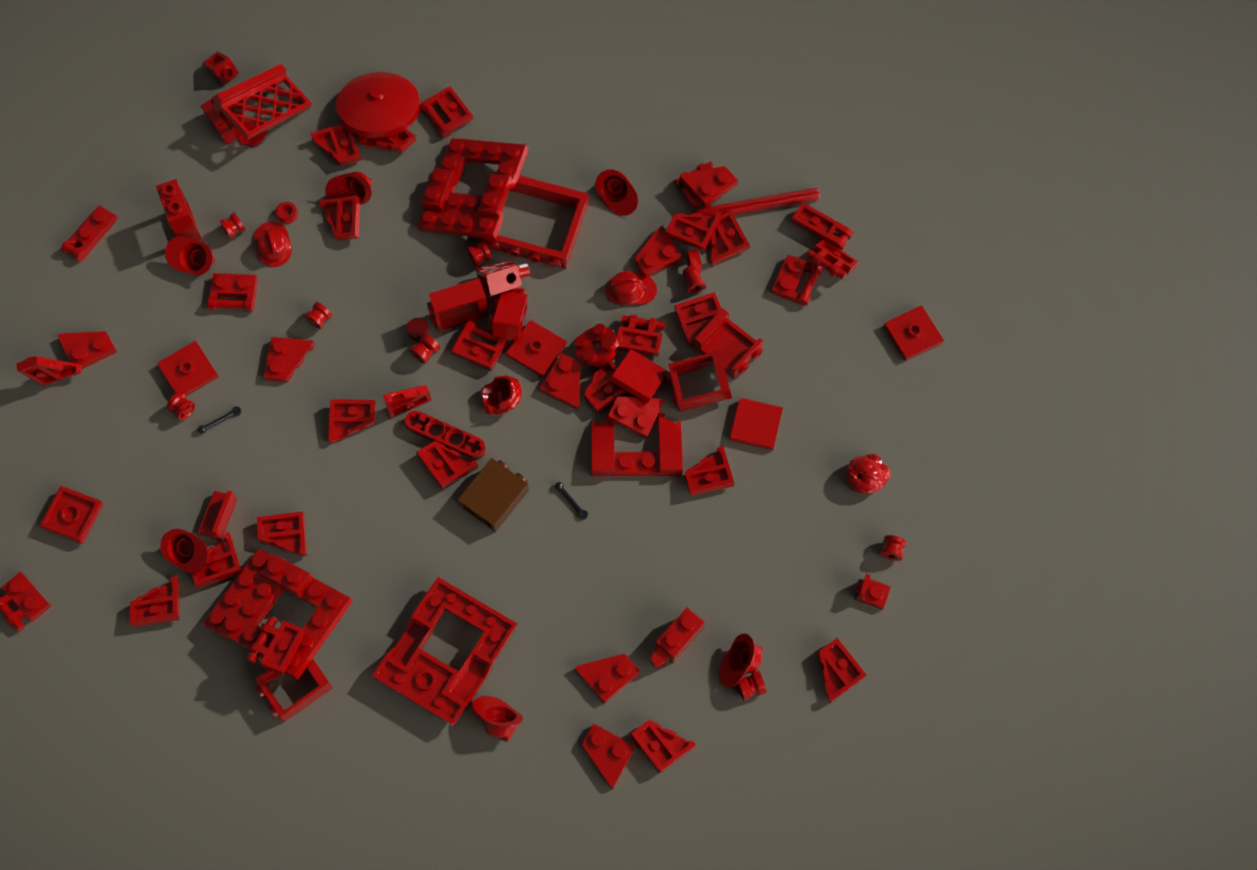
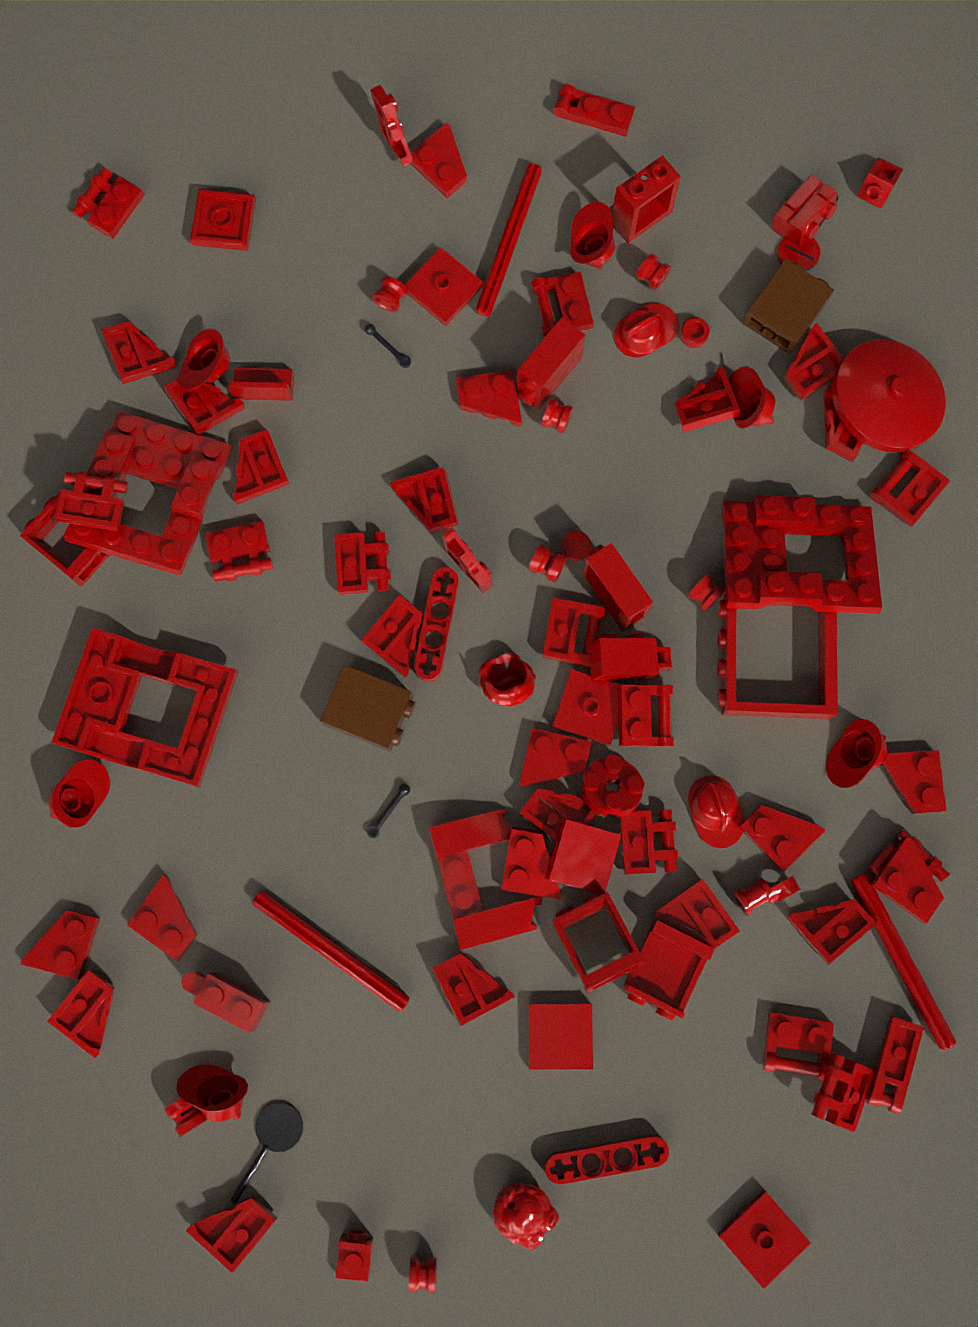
camera: 80 degrees right, 10 degrees up
red fence [213,64,312,140] -> none
torso [476,261,530,296] -> none
red wing [665,213,722,251] -> none
none -> red plate [205,521,274,582]
none -> black piece [231,1102,303,1204]
none -> red axle [252,891,410,1012]
none -> red plate [334,532,391,595]
none -> red axle [476,163,542,317]
none -> red brick [517,317,585,410]
none -> red beam [545,1135,669,1184]
none -> red plate [618,685,674,747]
none -> reddish brown brick [743,259,834,355]
none -> red wing [882,750,947,814]

